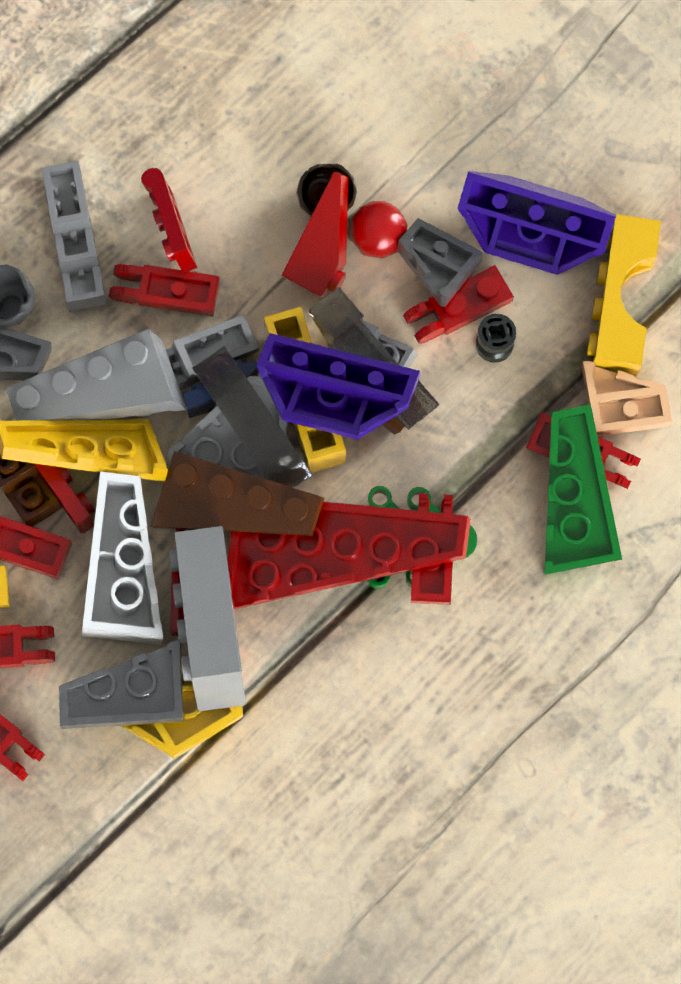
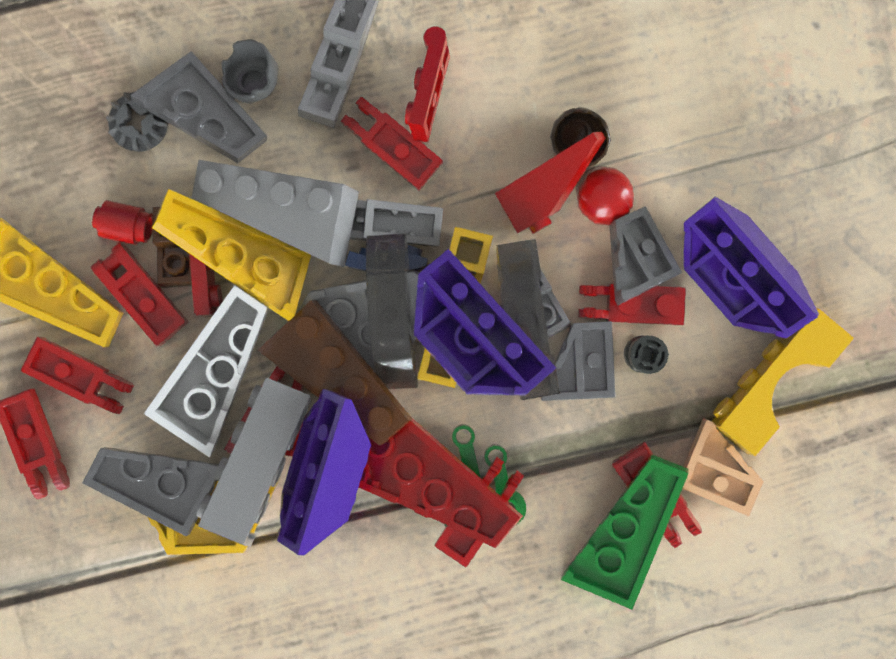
camera: 30 degrees right, 15 degrees up
none -> dark purple wedge [277,389,371,556]
none -> flat silver wing [541,321,615,401]

